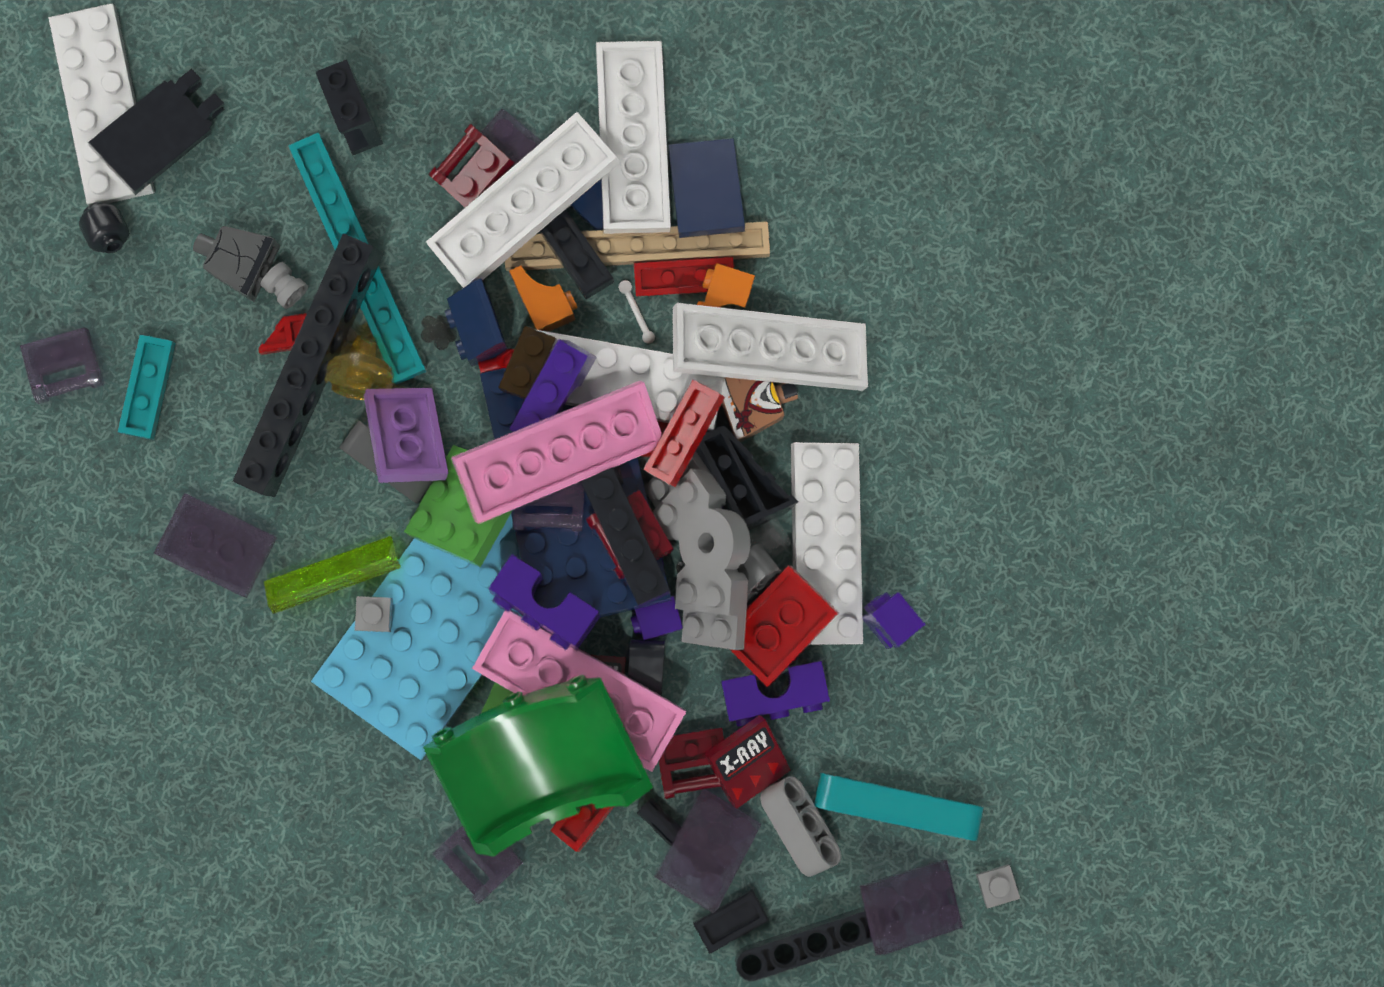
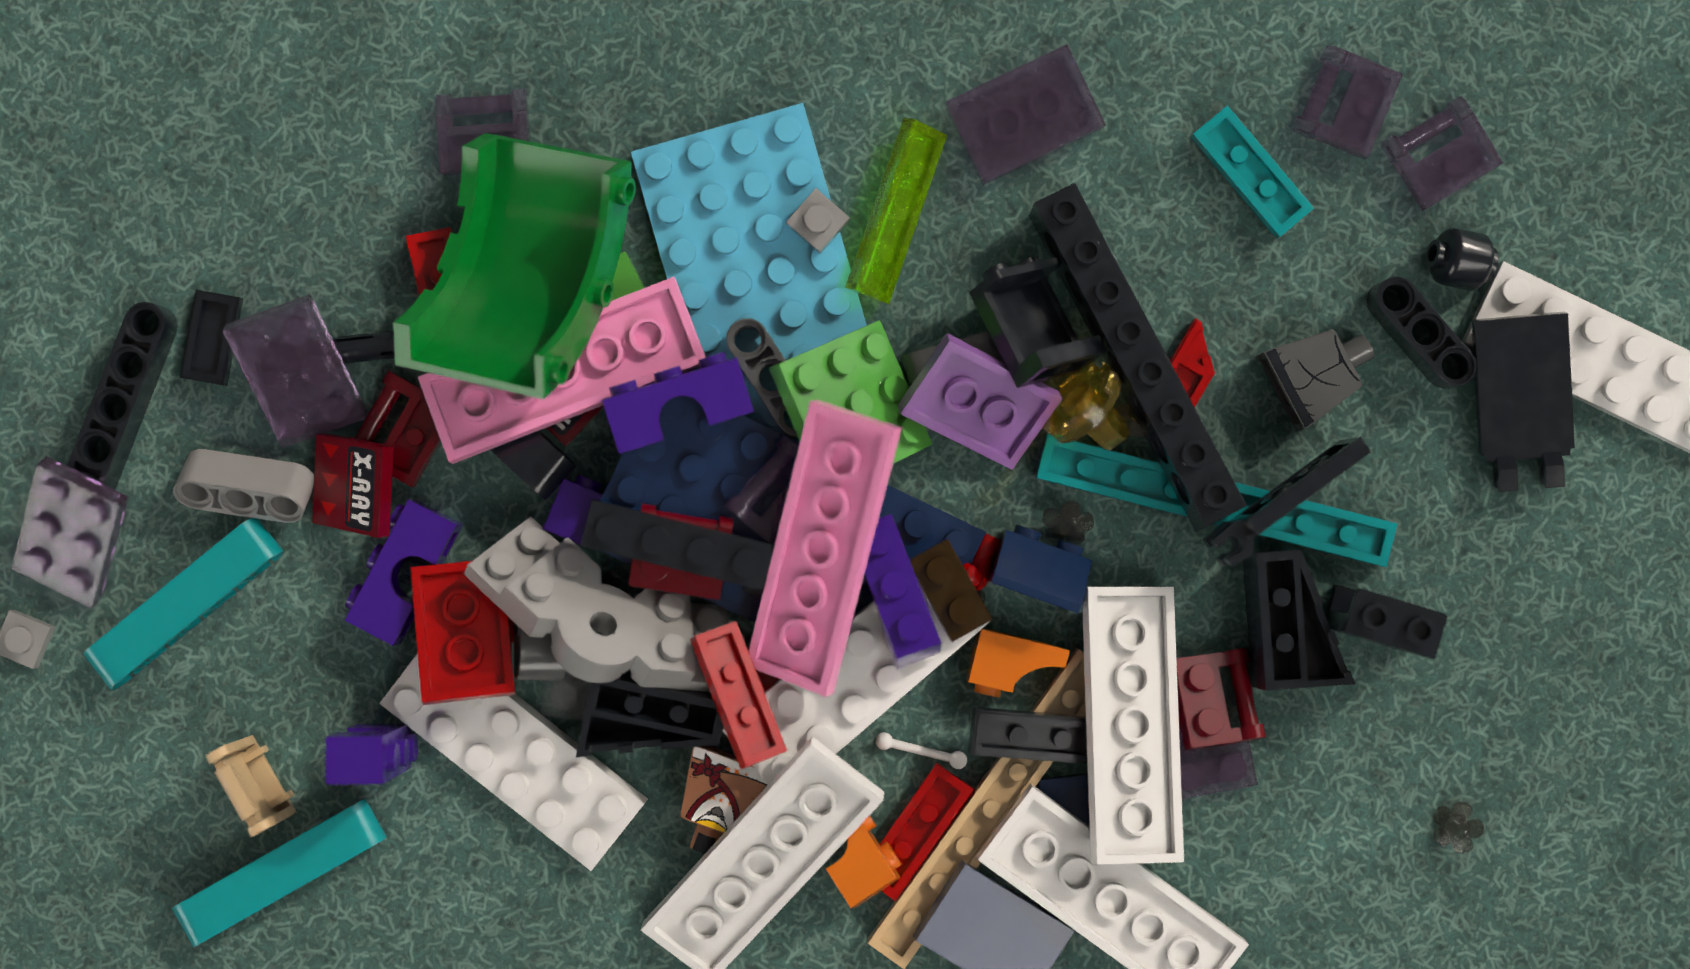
camera: 135 degrees right, 5 degrees up
light grey wheel [260,262,308,309] -> none
none -> teal beam [171,798,387,947]
none -> tan container [205,735,297,838]
none -> dark grey beam [727,318,798,438]
none -> black panel [969,256,1107,388]
none -> black tile [1202,437,1371,567]
none -> black wedge [1243,550,1356,691]
none -> black beam [1366,277,1477,389]
none -> clear purple plate [1381,96,1504,211]

